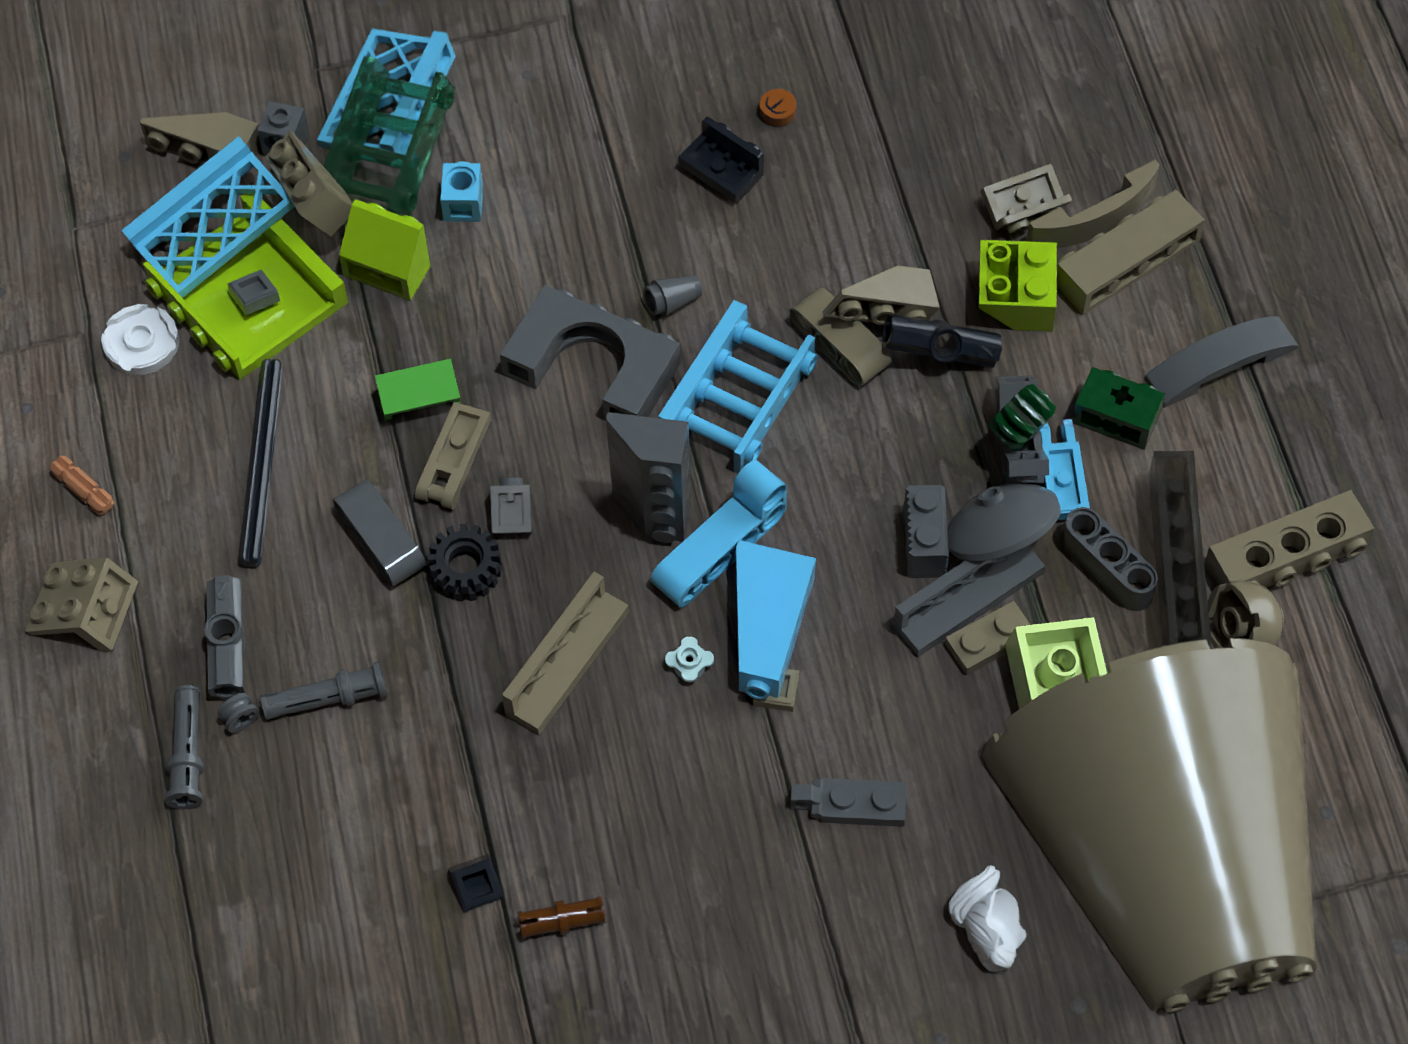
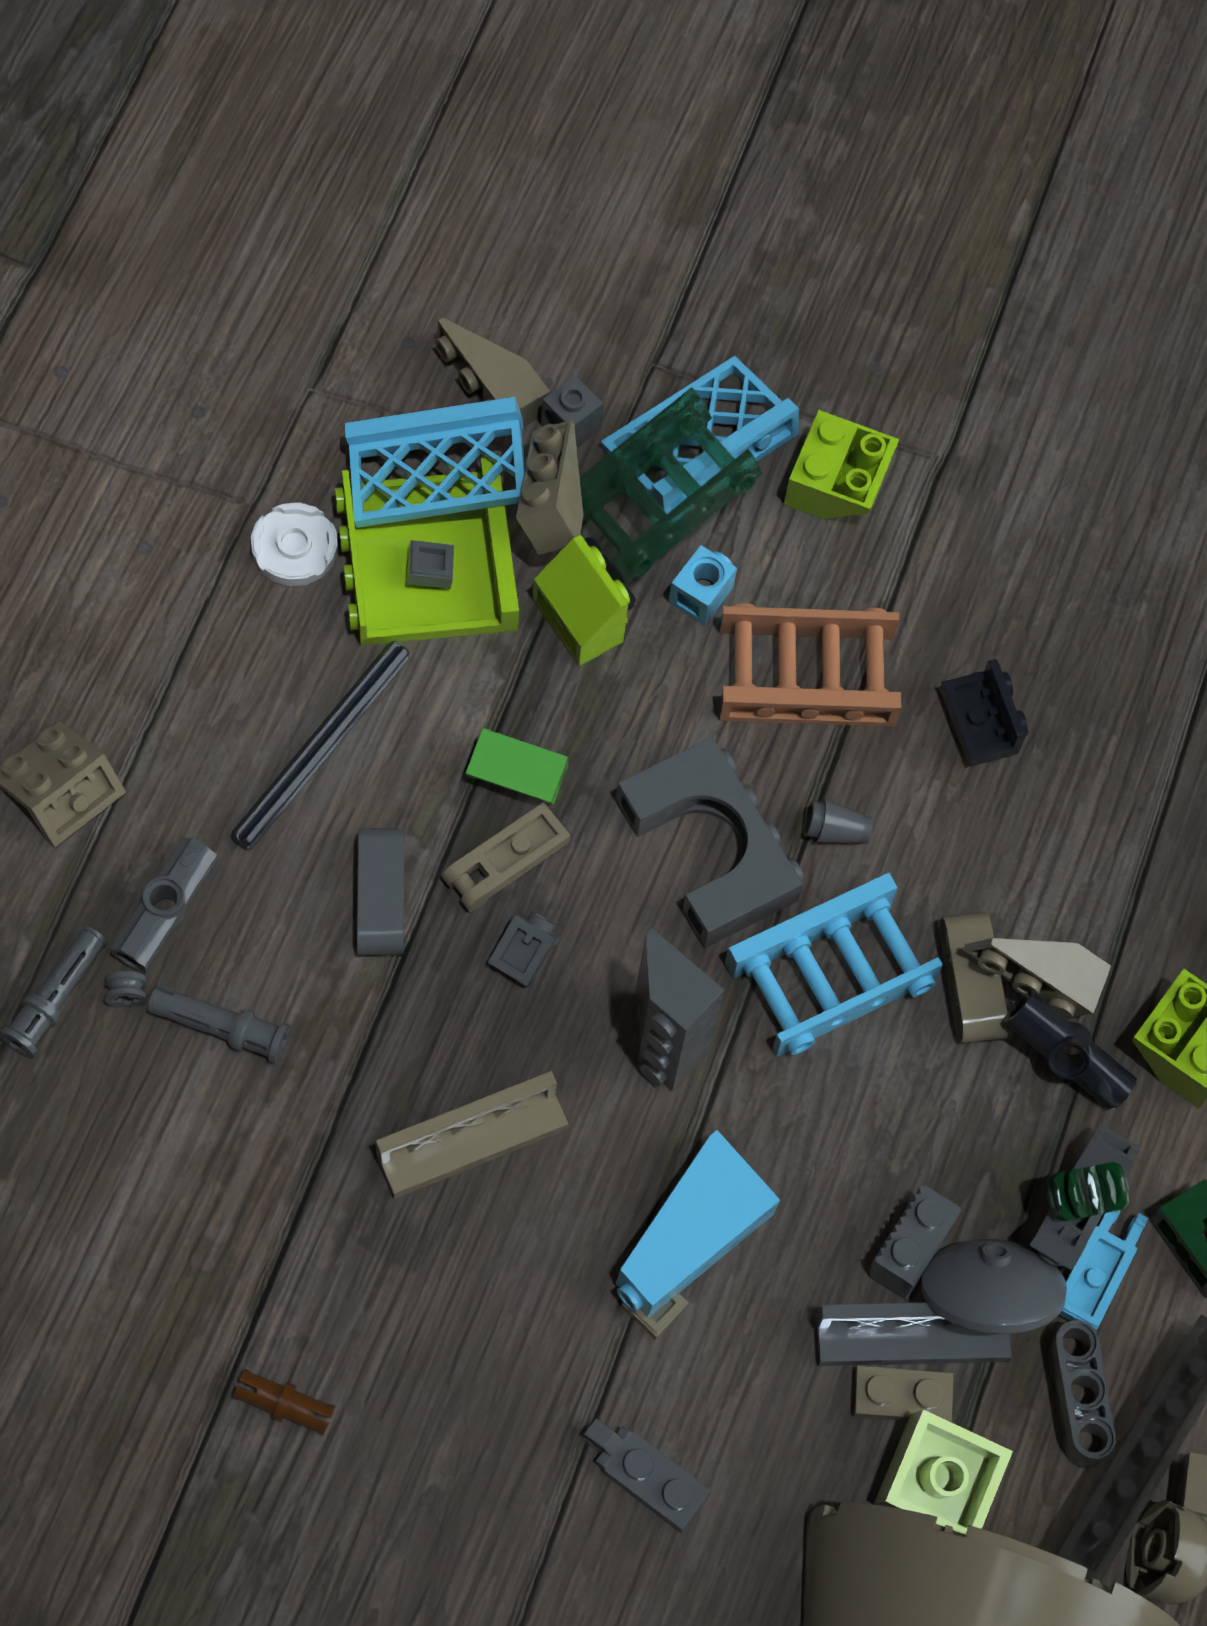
camera: 25 degrees right, 5 degrees up
nougat axle [50,455,114,515] -> none
black tyre [428,523,502,602] -> none
black slope [449,854,504,912] -> none
medium azure beam [650,460,787,607] -> none
light aqua plate [665,637,714,682] -> none
dark orange tile [760,89,796,126] -> none
none -> nougat fence [719,603,901,727]
none -> lime slope [784,410,899,519]

